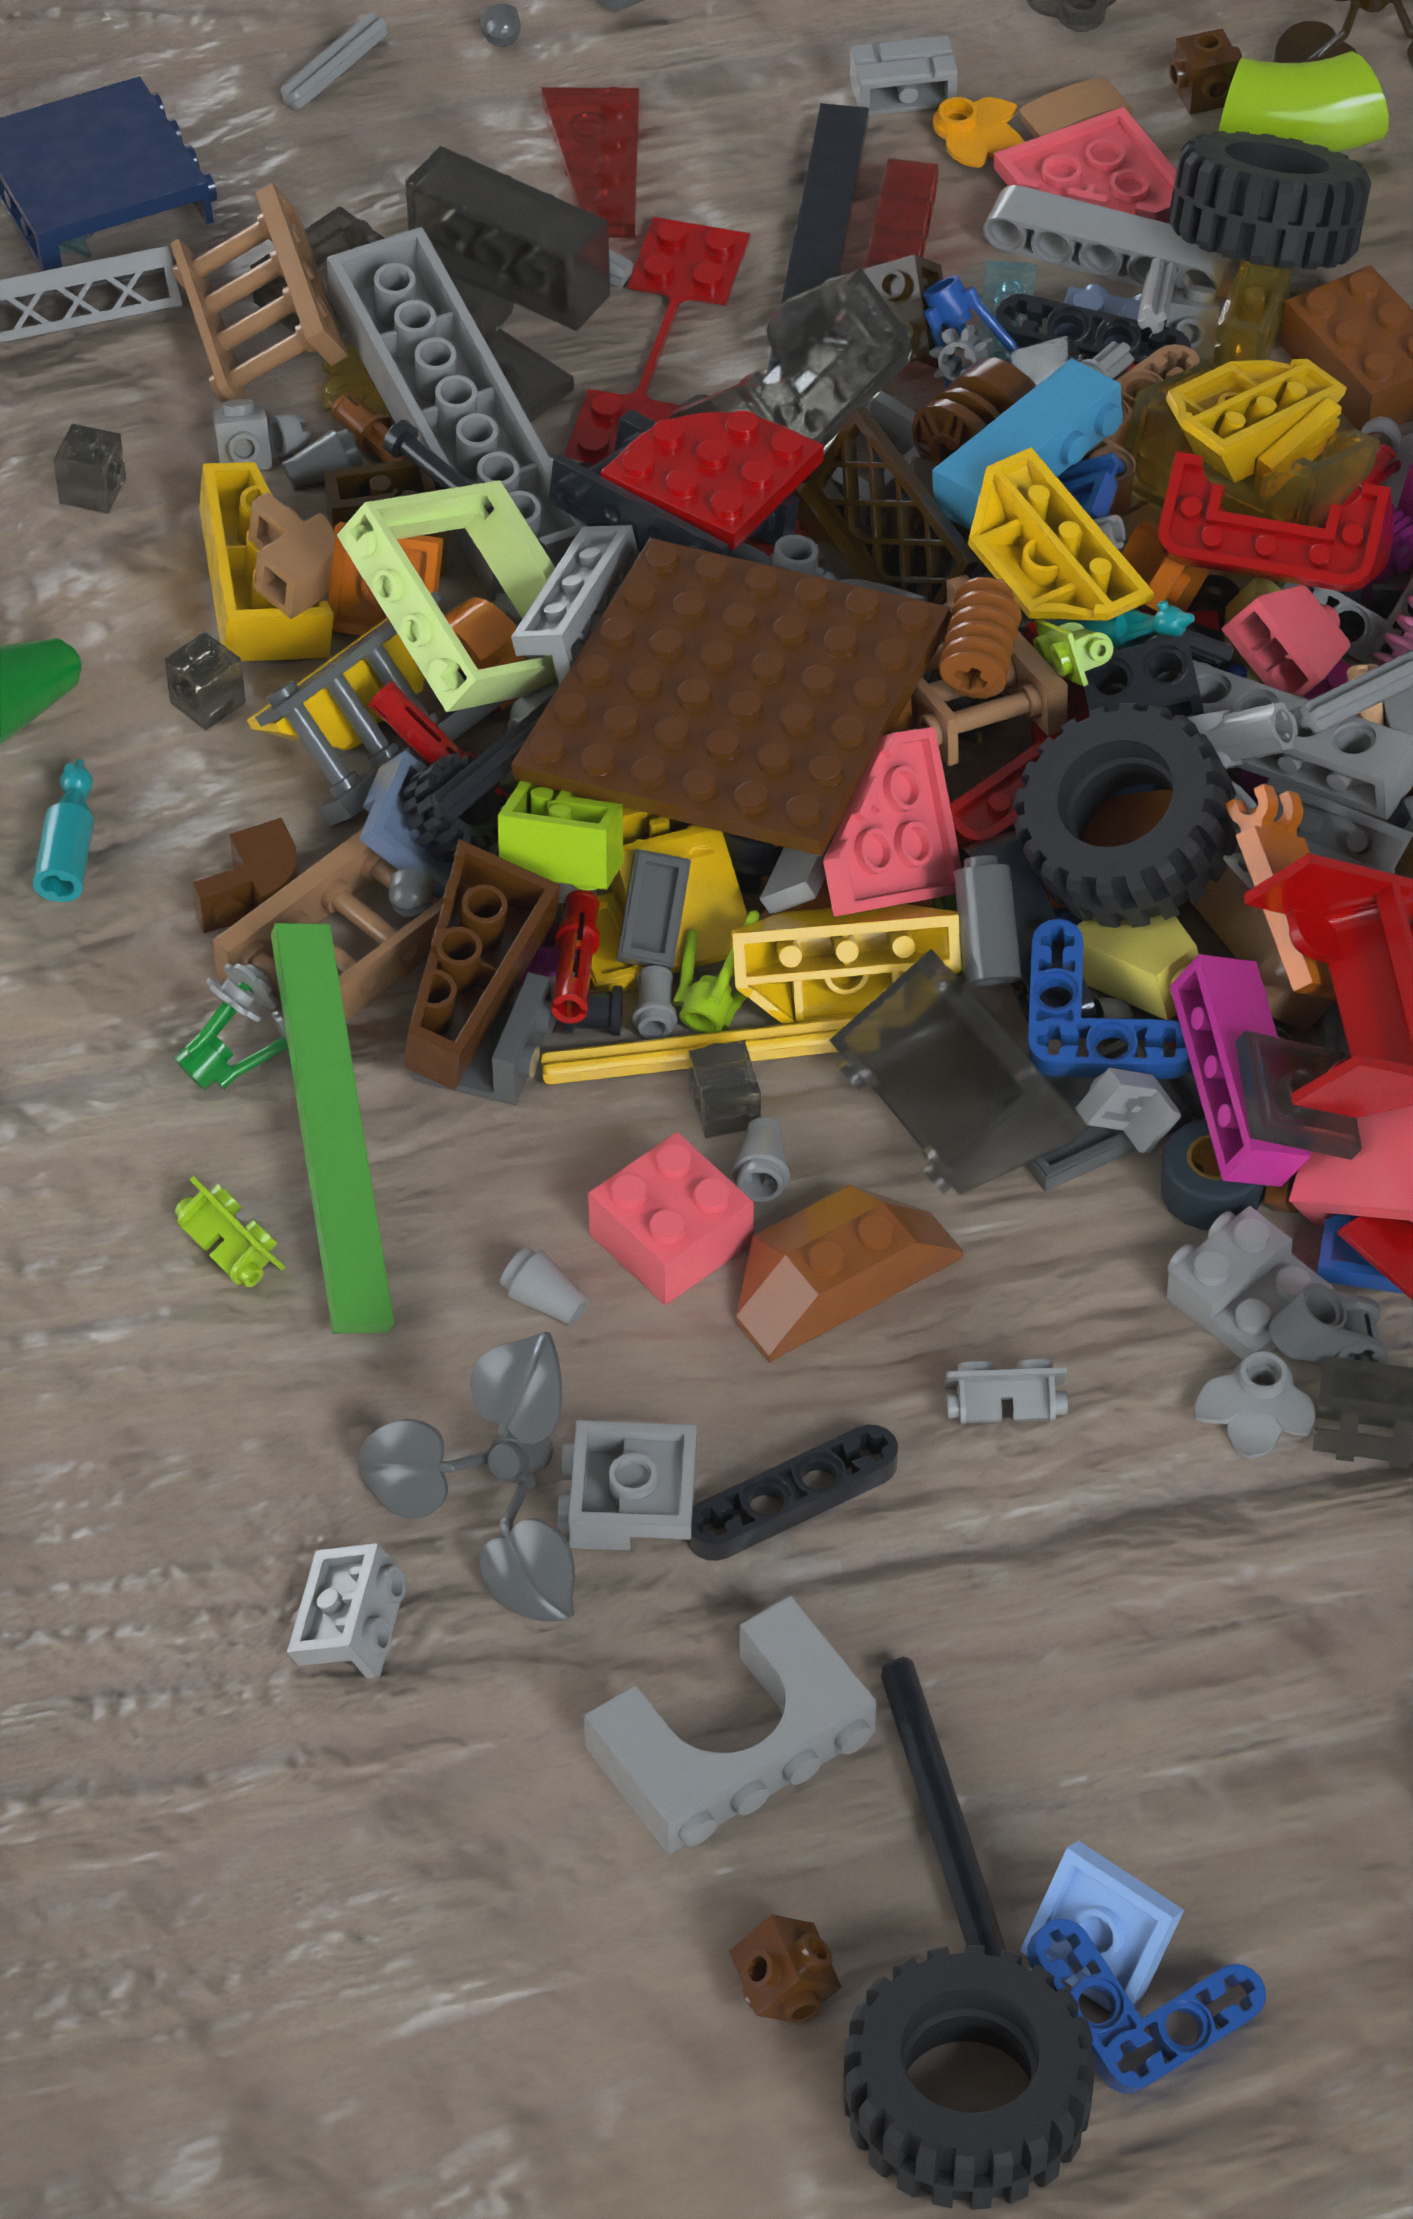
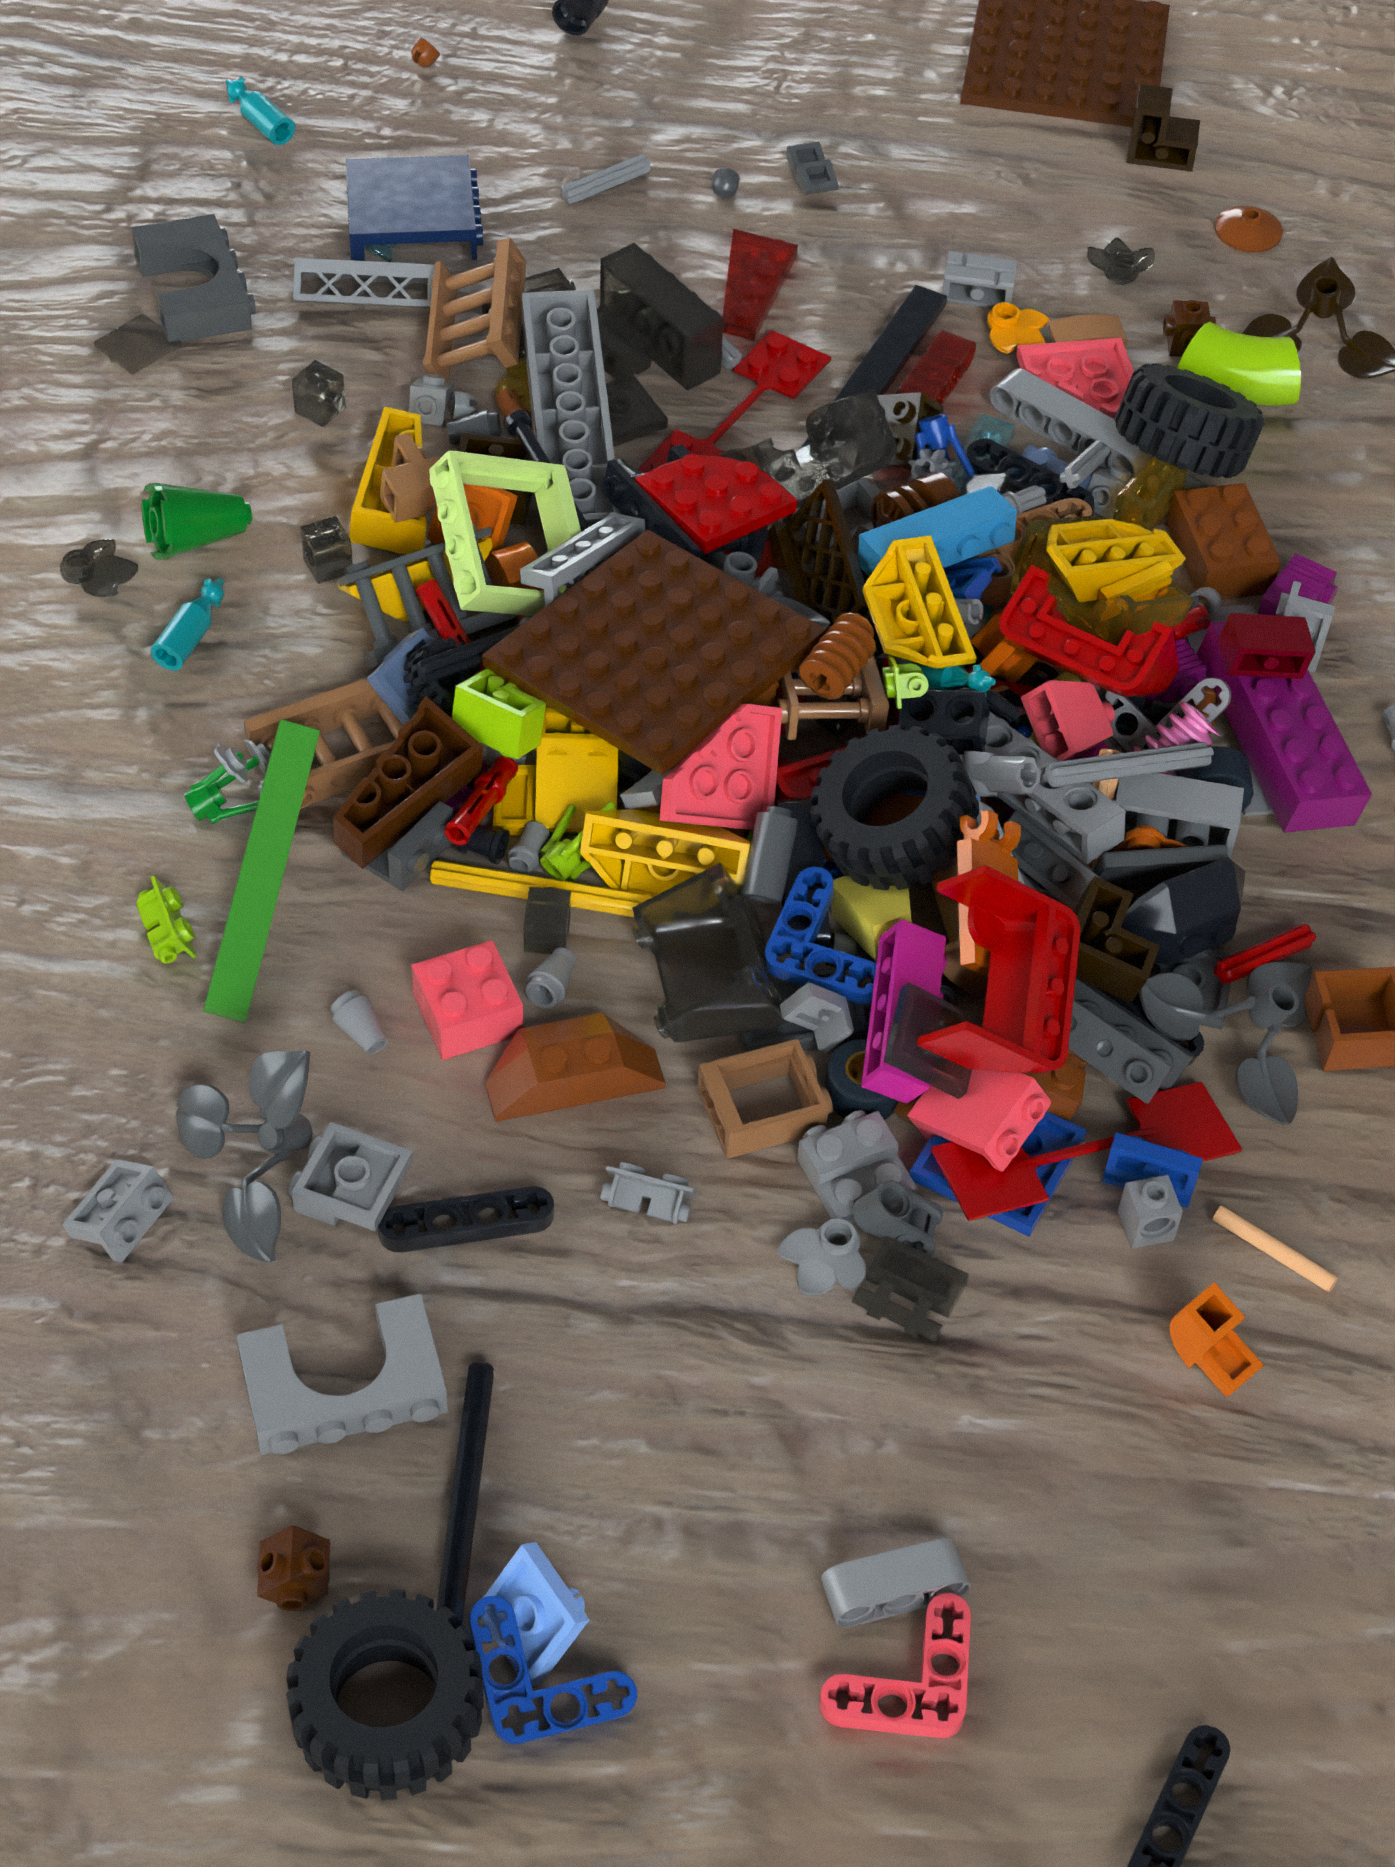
camera: 15 degrees right, 0 degrees up
reddish brown brick [192,817,299,933] -> none
dark grey hinge [388,869,435,918] -> none
dark grey tile [616,849,691,971] -> none
none -> medium nougat window [697,1039,833,1159]

